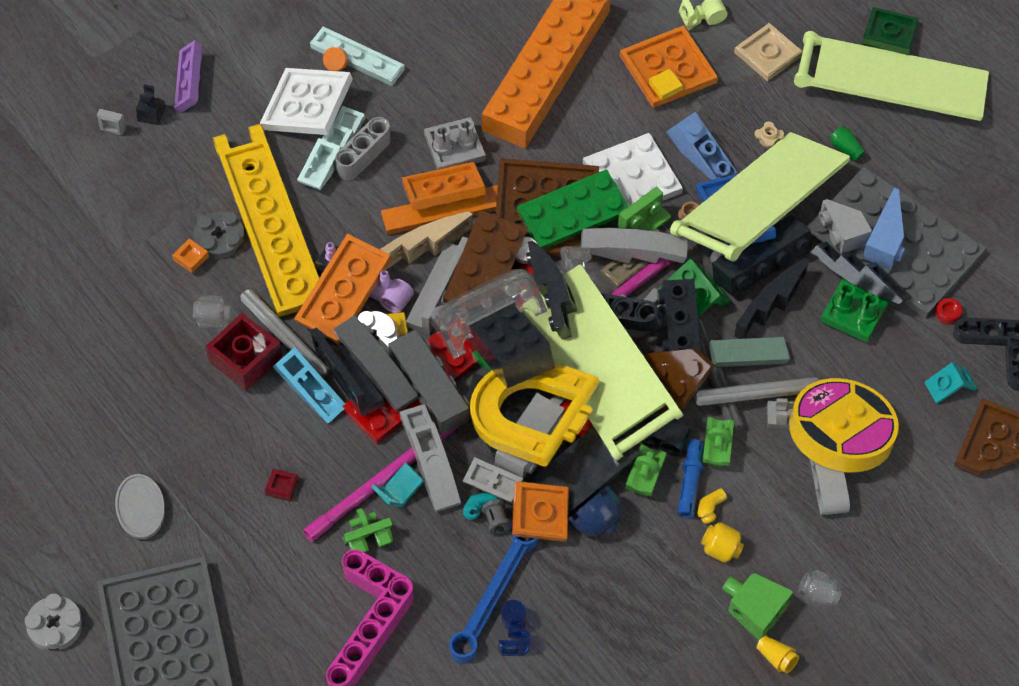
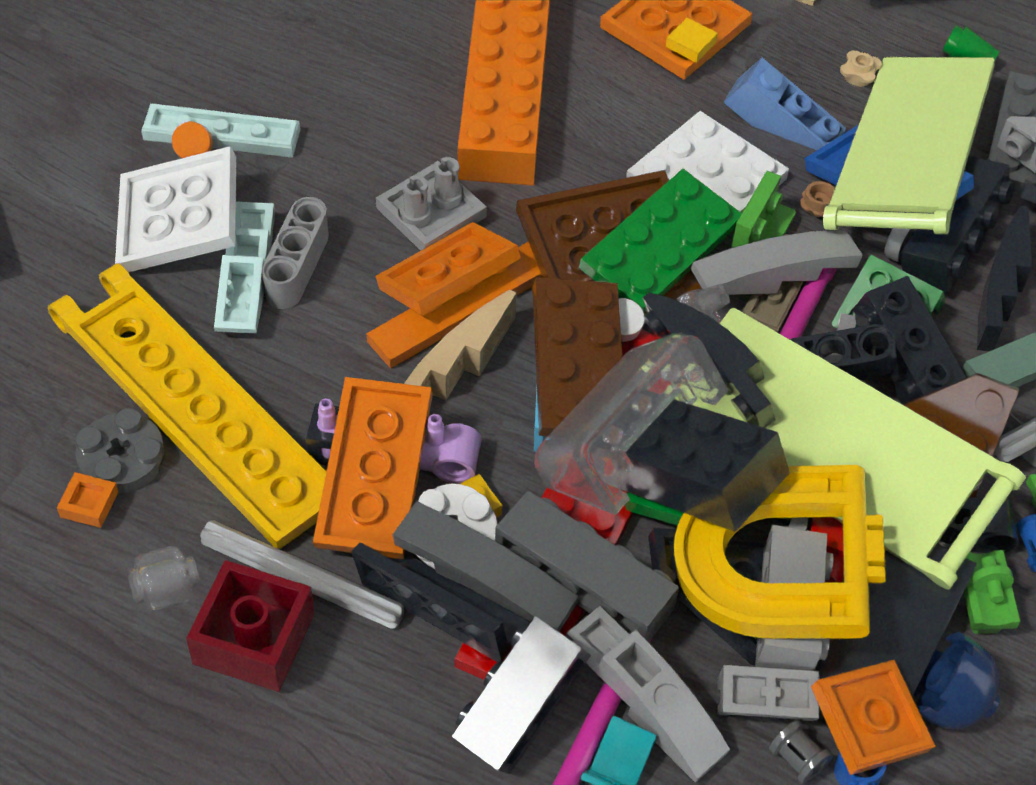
camera: 25 degrees left, 5 degrees down
medium azure slope [273,347,345,424] -> none
light grey fence [406,237,468,335] -> none
teal arm [463,493,497,520] -> none
none -> brick [452,616,591,774]

